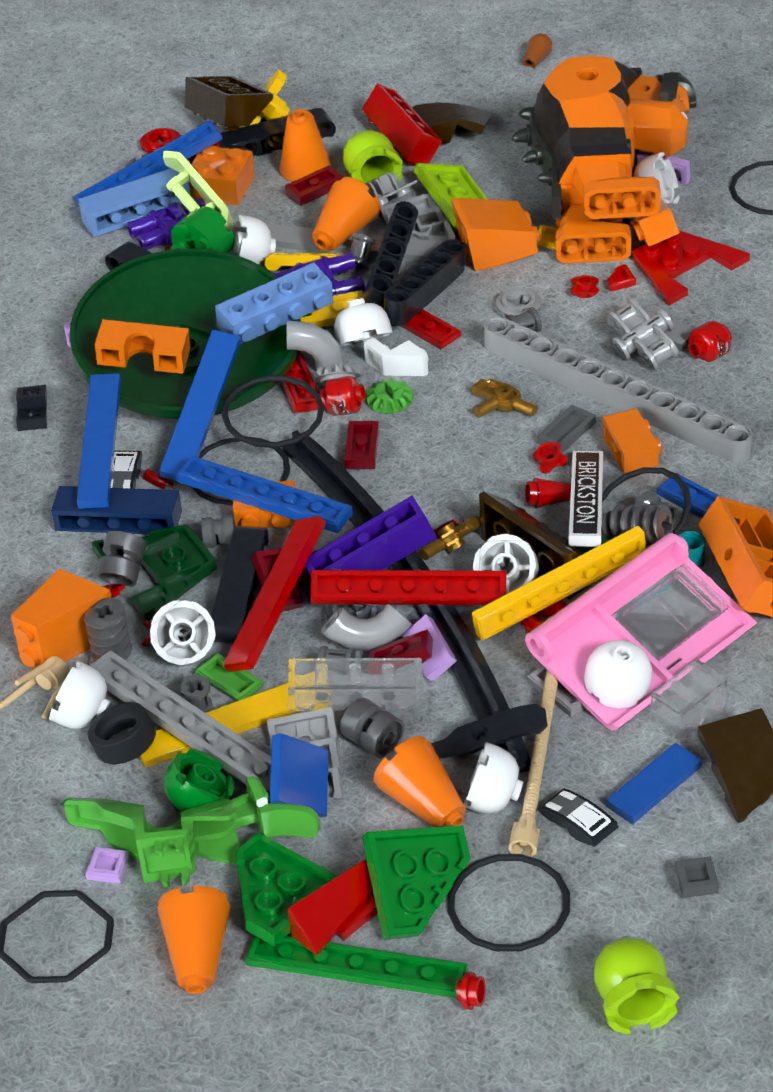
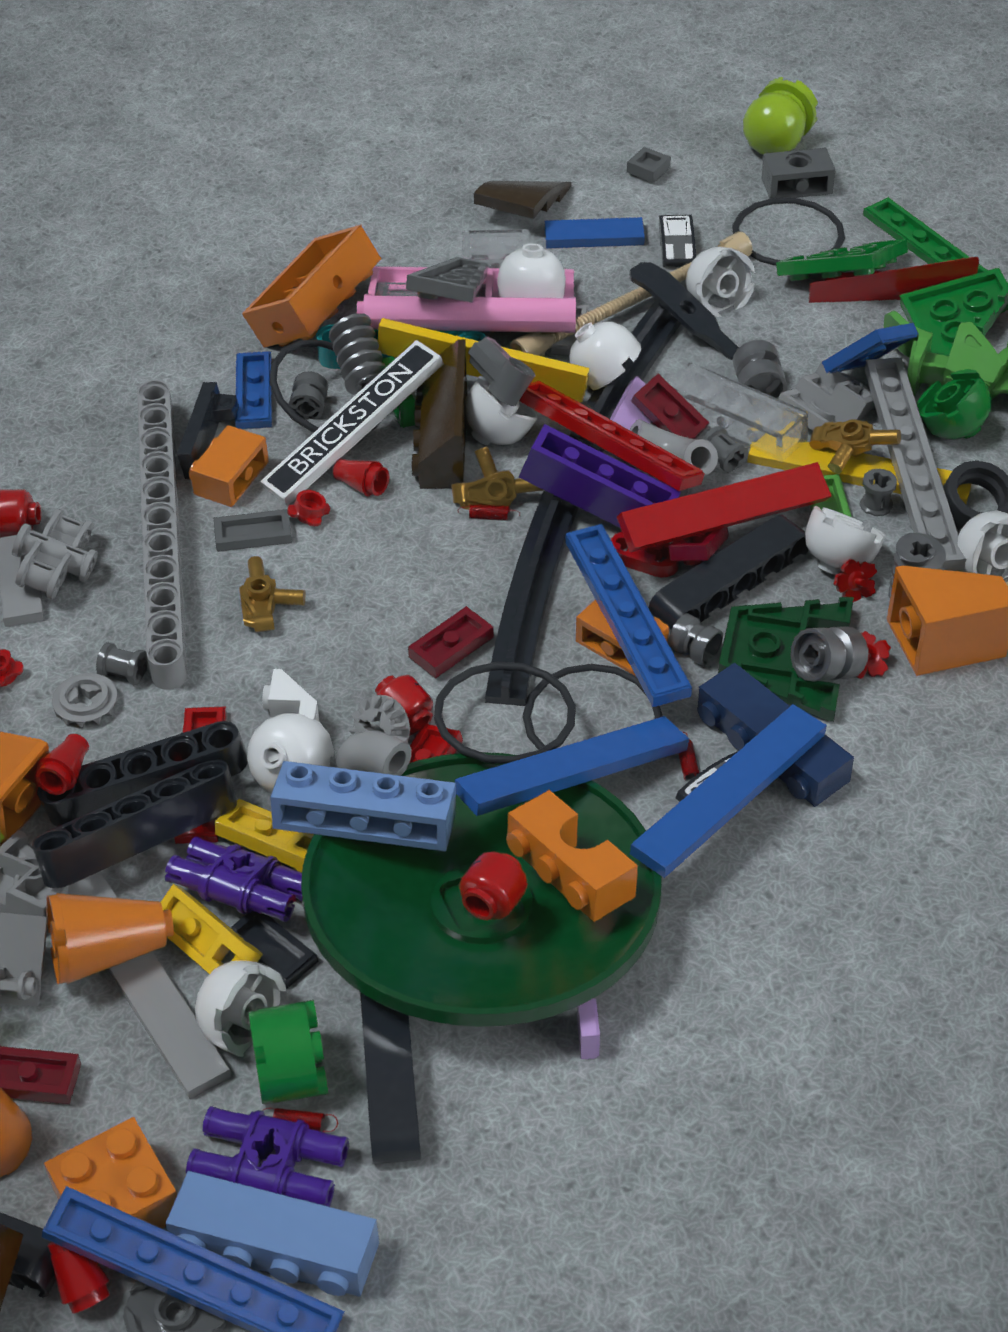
camera: 140 degrees left, 5 degrees up
black slope [16,385,47,431] -> none
yellowish green piece [163,151,234,232] -> none
dark grey bush [350,233,376,267] -> none
bright green gear [366,378,413,413] -> none
orange cone [373,736,466,827] -> none
red plate [456,972,486,1010] -> none
none -> red cone [35,734,89,795]
none -> black hinge [177,382,239,479]
none -> dark grey wing [406,257,488,303]
none -> red head [459,852,528,920]
none -> dark grey piece [468,337,536,406]
none -> white cylinder [569,322,641,390]
none -> dark grey brick [761,148,835,199]
none -> pearl gold piece [809,419,901,474]

